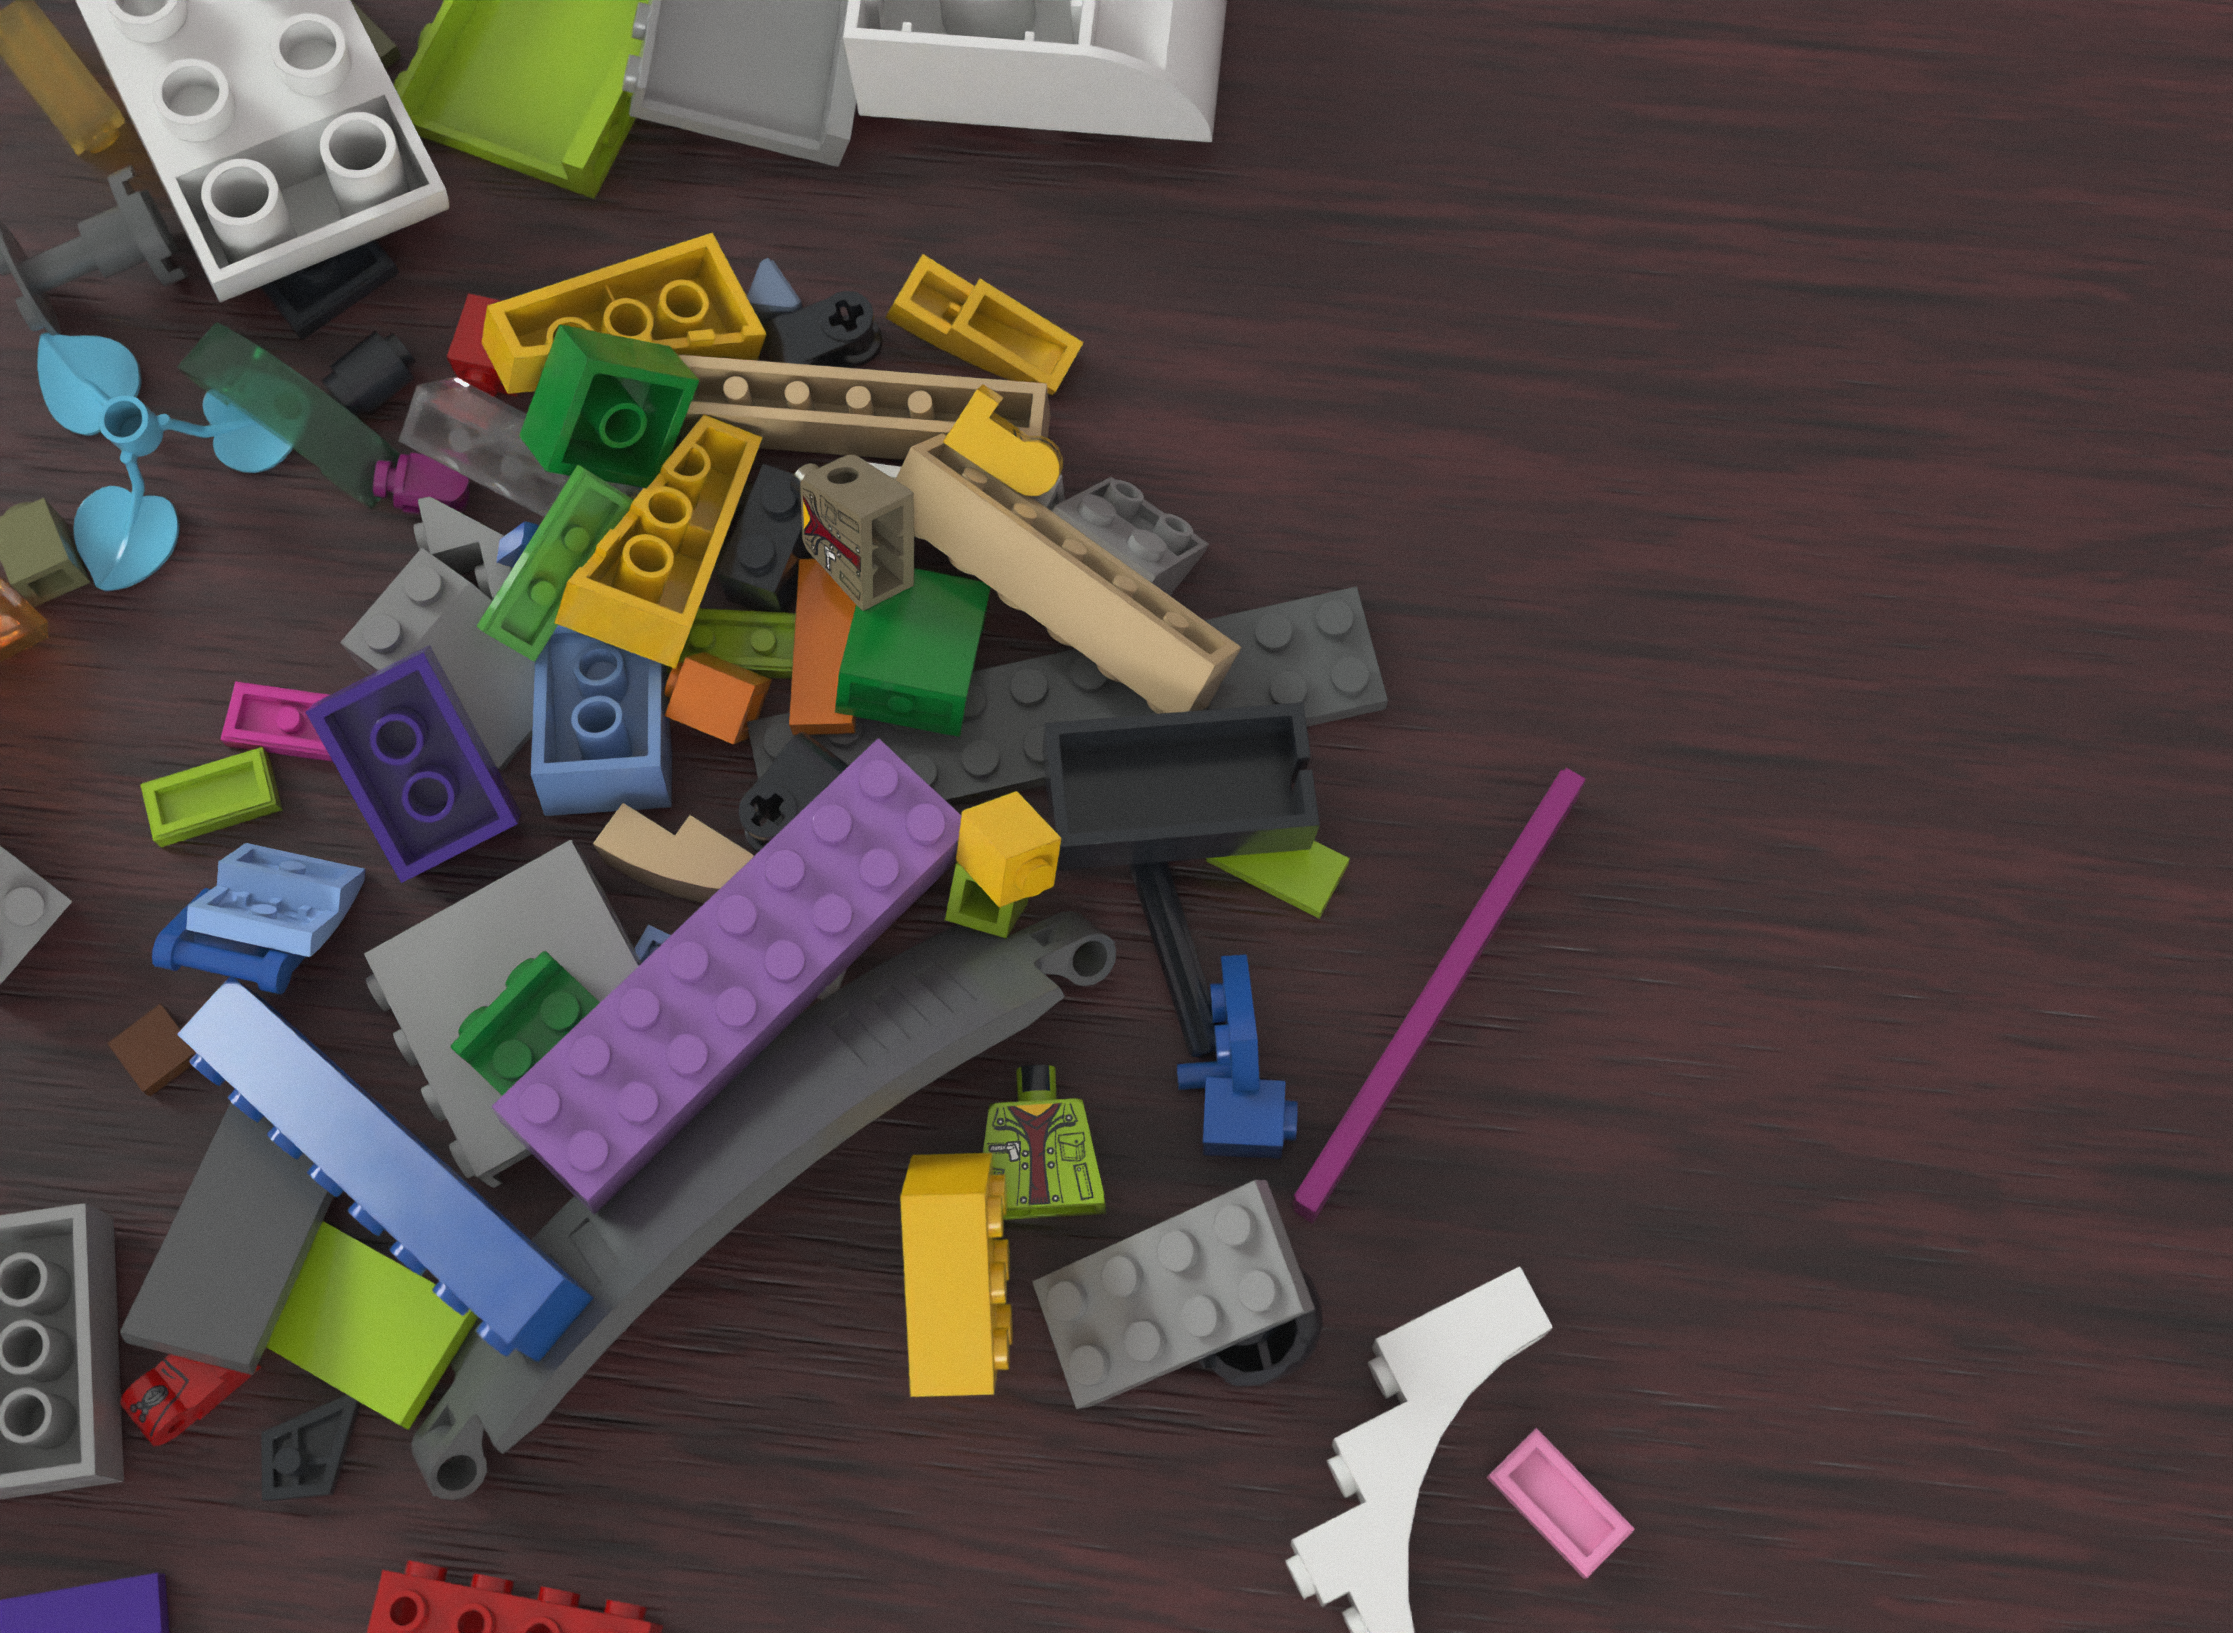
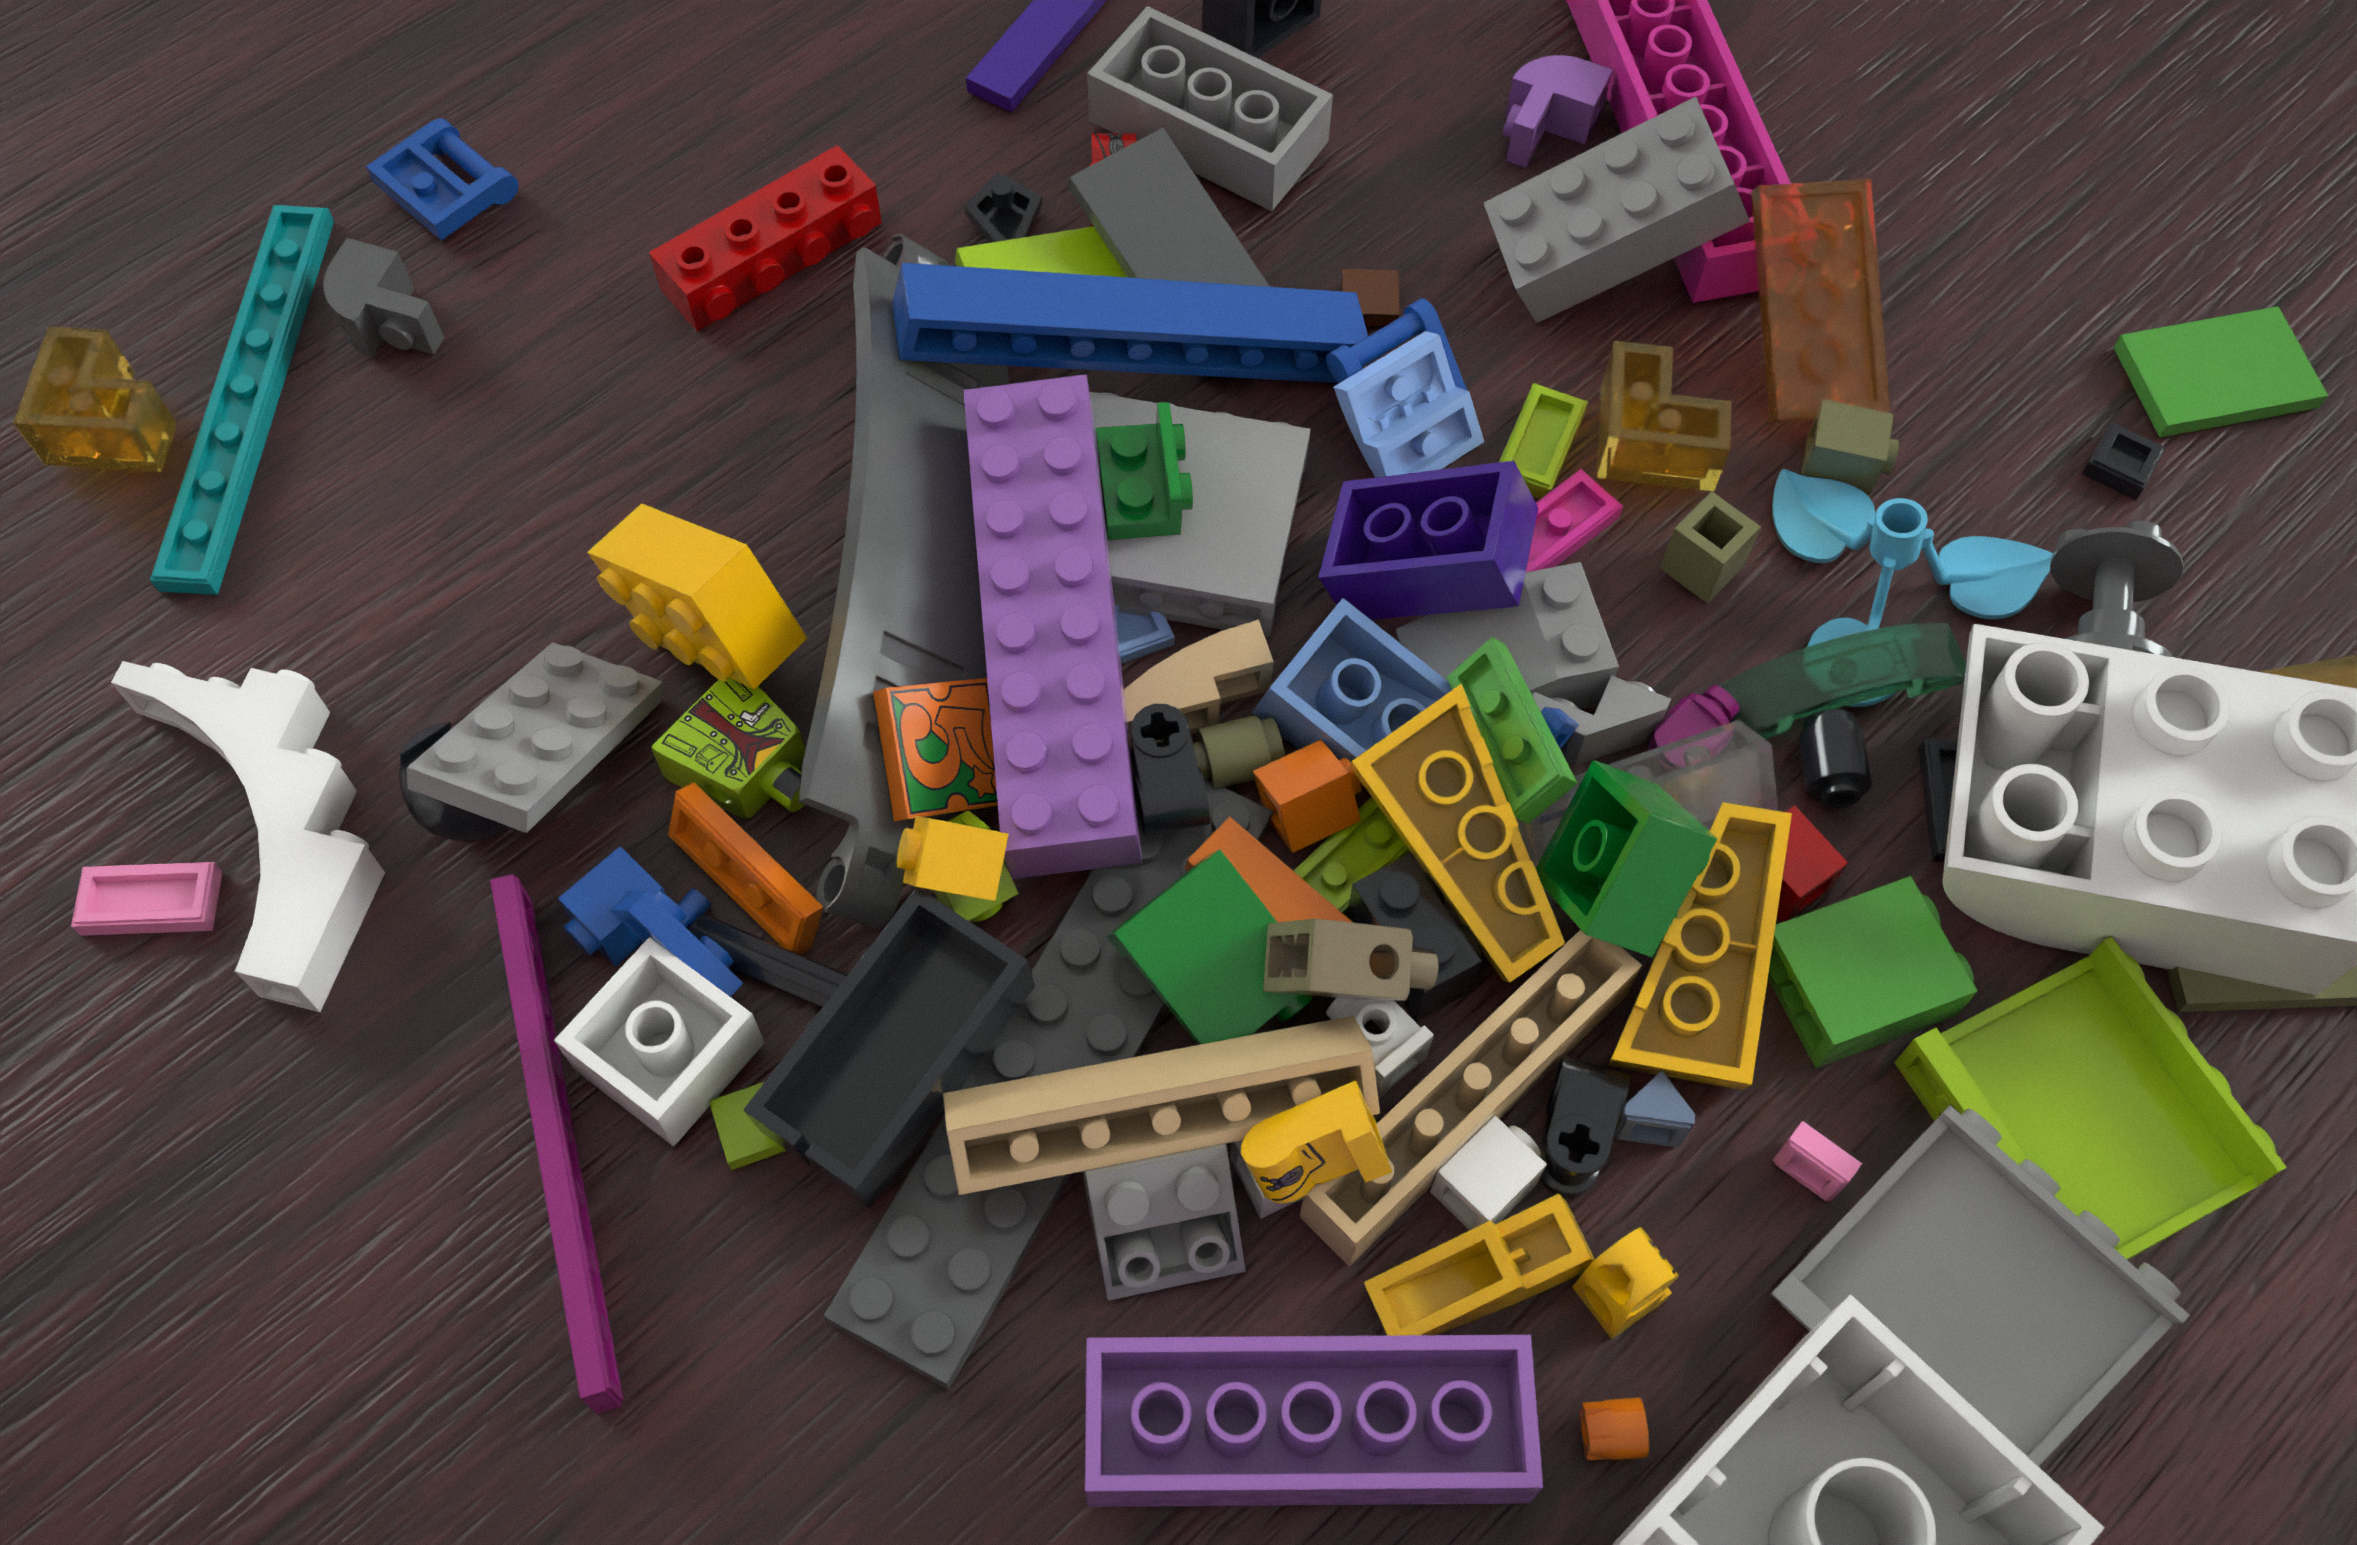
camera: 125 degrees right, 10 degrees down
none -> white brick [554,937,765,1146]
none -> orange tile [668,782,823,955]
none -> tile [873,678,998,822]
none -> medium lavender brick [1085,1335,1543,1507]
none -> olive brick [1193,715,1285,789]
none -> white brick [1430,1116,1547,1230]
none -> yellow leg [1572,1227,1679,1339]
none -> orange hose [1579,1397,1649,1460]
none -> clear yellow brick [1596,341,1731,491]
none -> olive brick [1660,491,1761,604]
none -> bright green brick [1768,876,1978,1069]
none -> bright pink tile [1772,1121,1862,1203]

